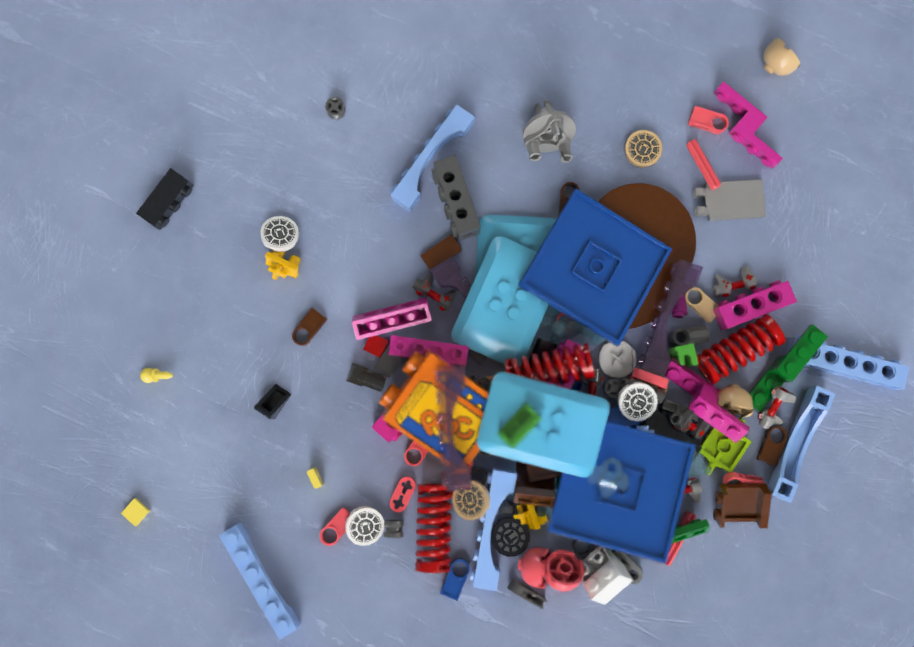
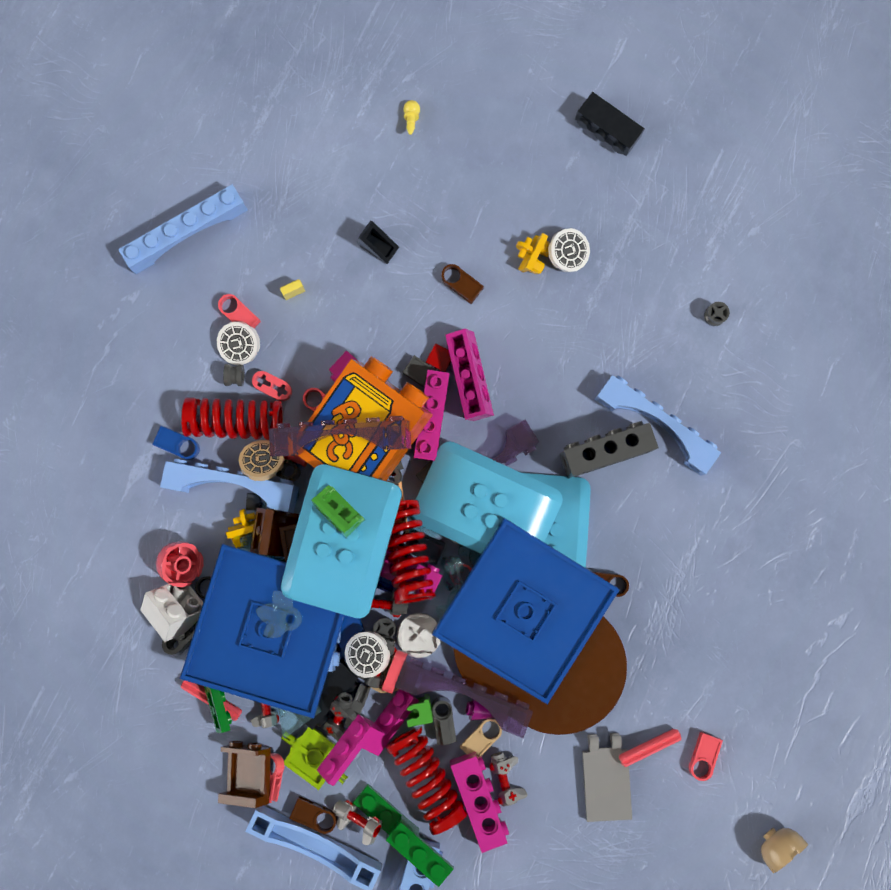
camera: 90 degrees right, 0 degrees up
light yellow tile [121,498,150,526] -> none
clear smoke piece [346,363,387,392] -> none
dark grey piece [412,273,457,312] -> none
reddish brown tile [420,235,462,272] -> none
tile [491,517,530,557] -> none
dark grey piece [507,579,547,609] -> none
coral cylinder [518,547,551,589] -> none
light grey piece [522,100,576,163] -> none
tile [624,130,663,168] -> none
dark pink bracket [714,81,783,168] -> none
tan cylinder [717,384,753,418] -> none

